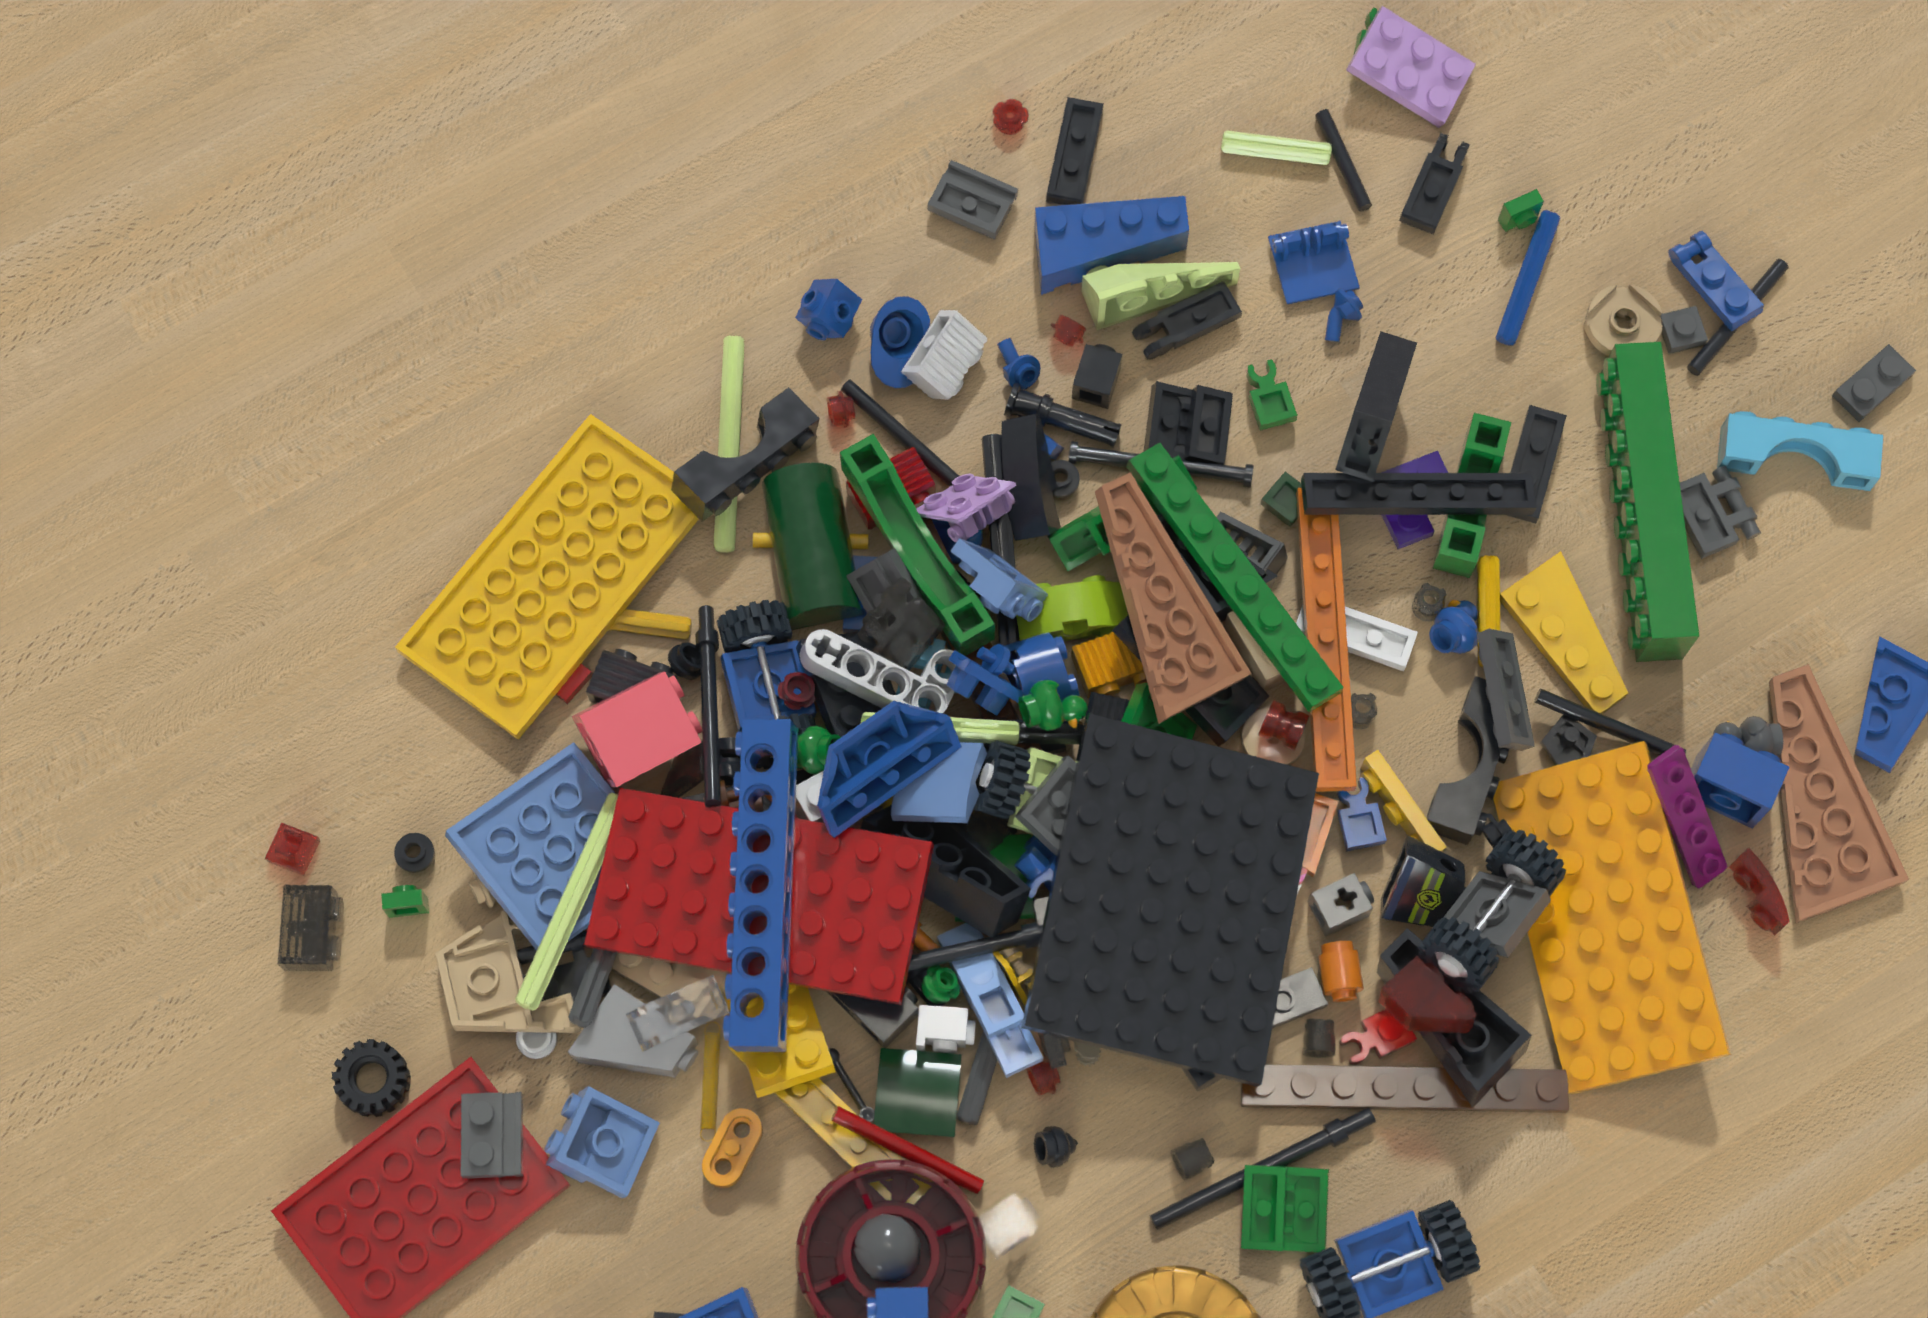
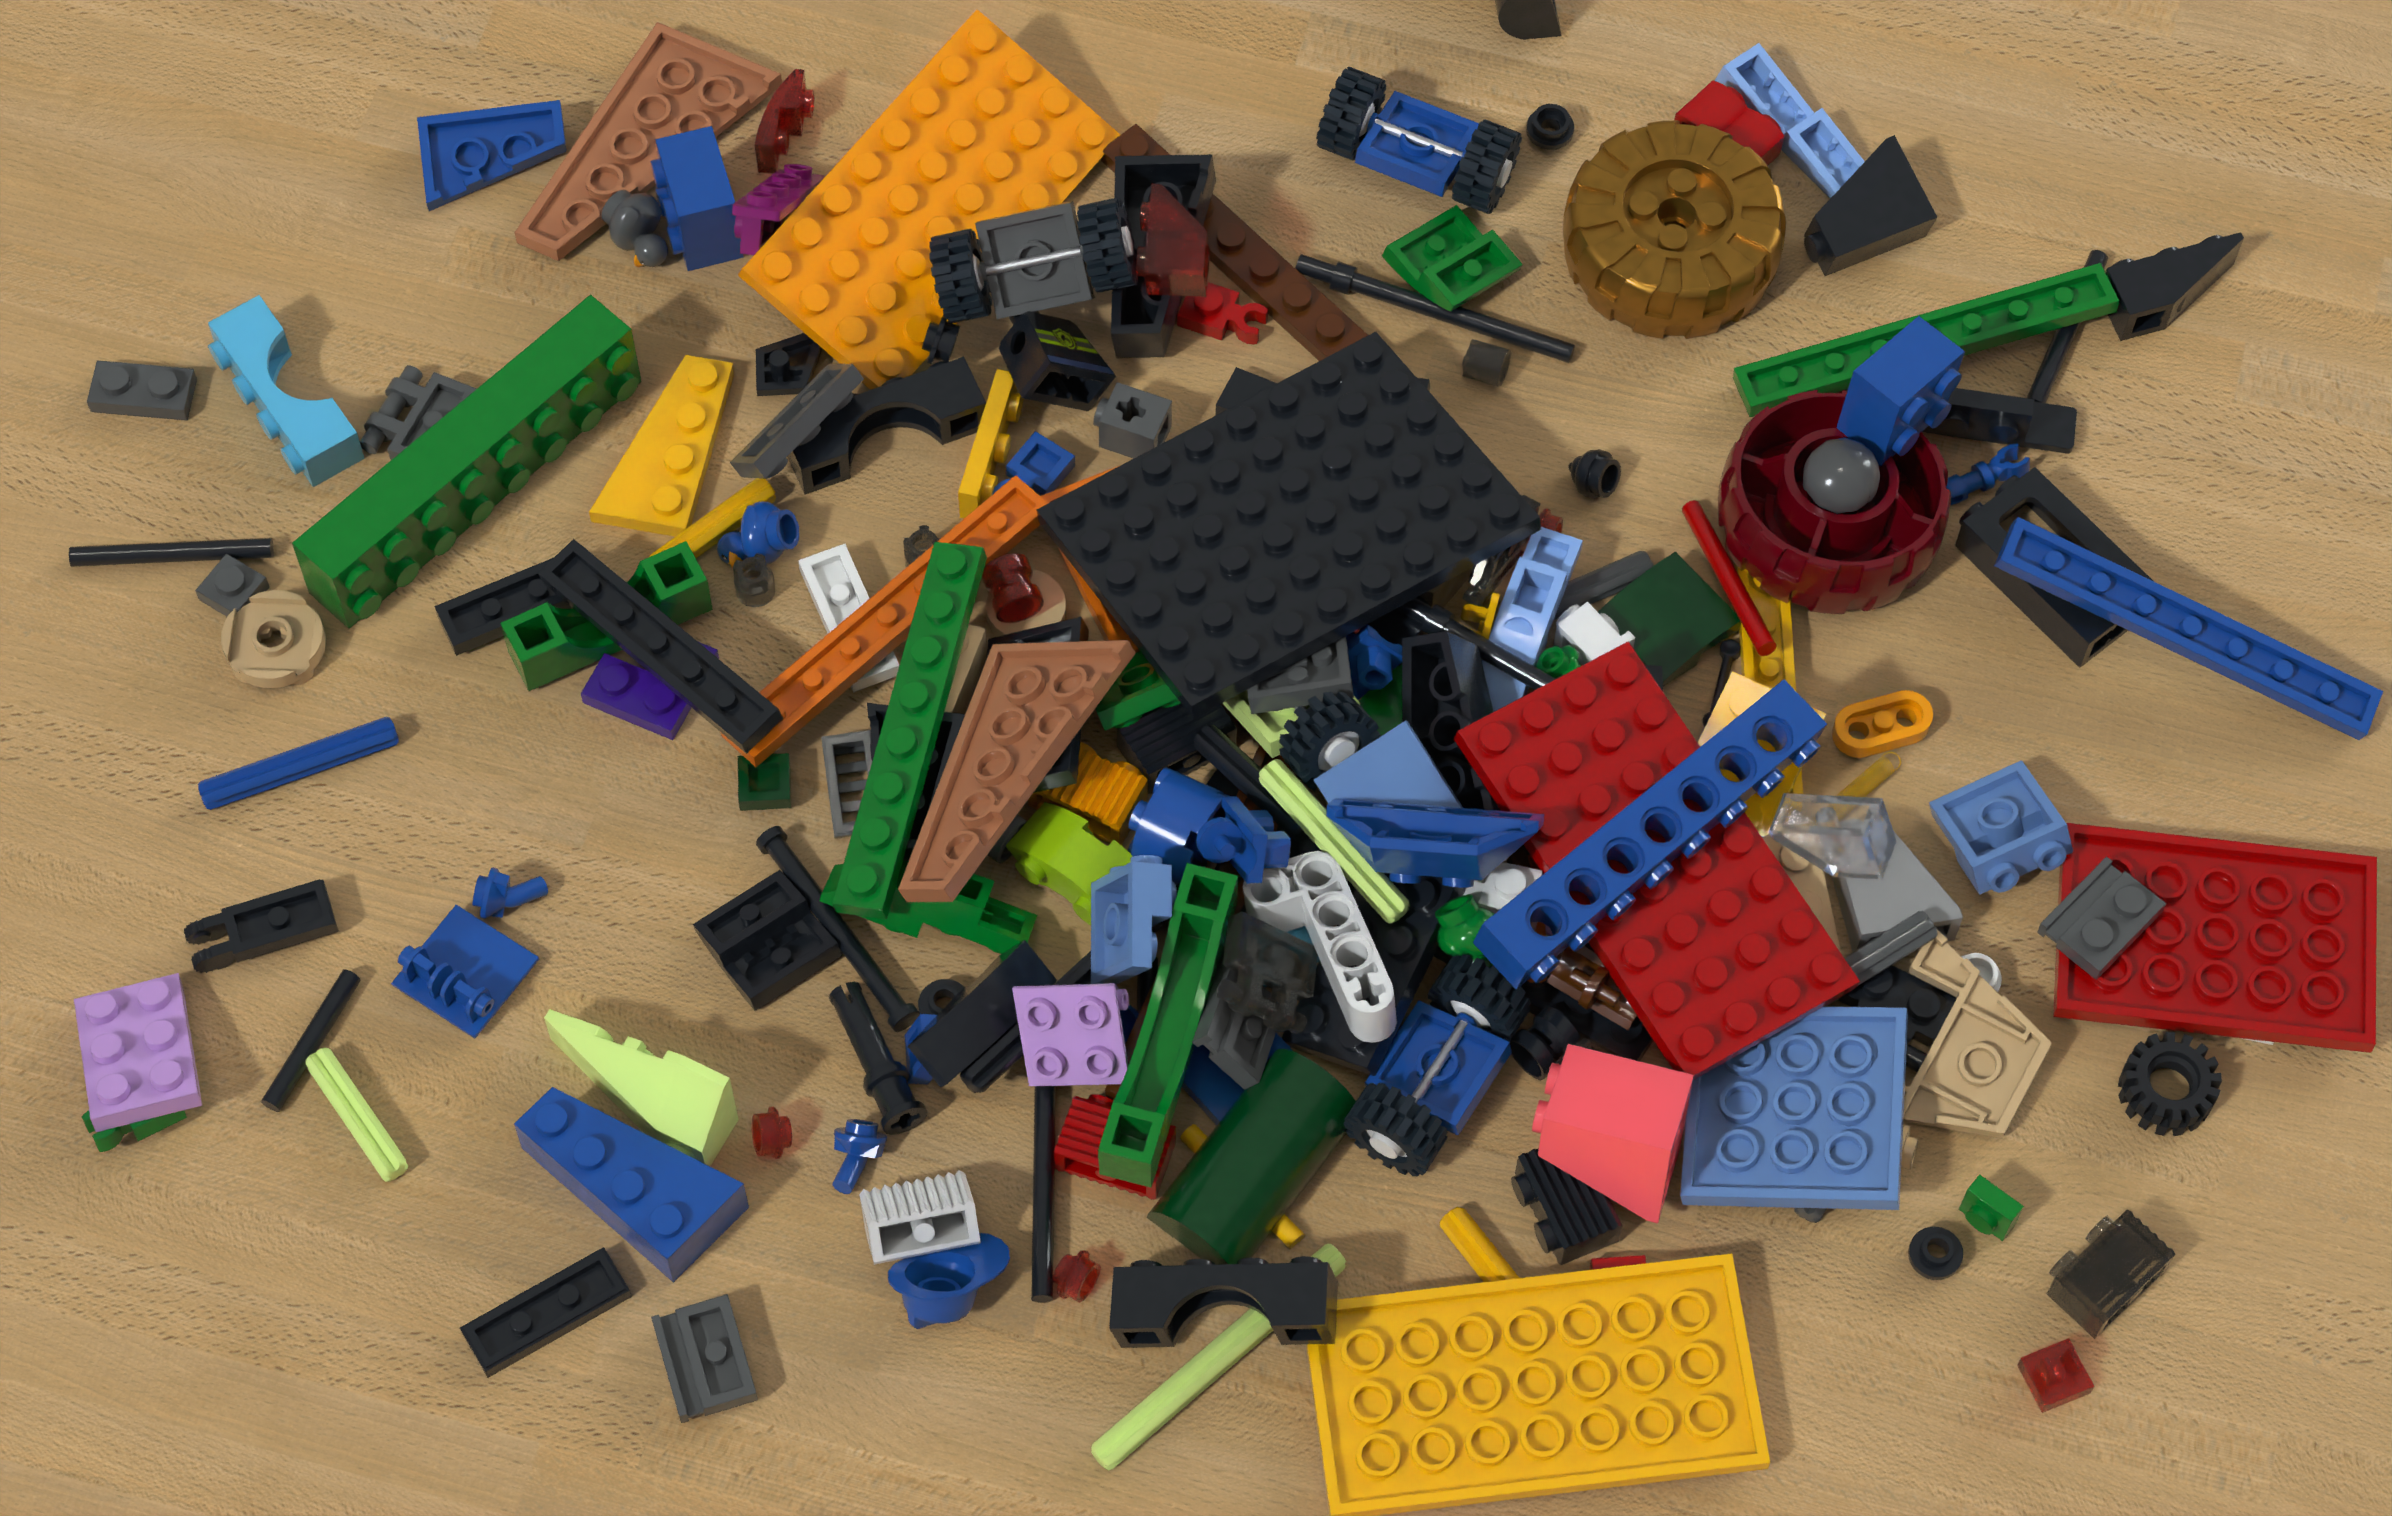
camera: 135 degrees left, 10 degrees down
yellowish green axle [515,793,618,1011] -> none
black plate [668,642,701,680] -> none
black bar [695,605,721,808] -> none
dark red plate [777,672,815,710] -> none
blue brick [795,279,863,341] -> none
clear brick [979,1193,1040,1260] -> none
clear red plate [993,99,1029,135] -> none
green animal [1018,679,1088,731] -> none
black brick [1072,344,1122,409] -> none
black hinge [1132,281,1242,360] -> none
green plate [1246,359,1298,431] -> none
clear smoke hose [1303,1018,1336,1058] -> none
orange brick [1318,941,1364,1002] -> none
black piece [1335,331,1417,482] -> none
green plate [1498,189,1544,232] -> none
black bar [1534,688,1686,755] -> none
blue plate [1668,231,1764,332] -> none

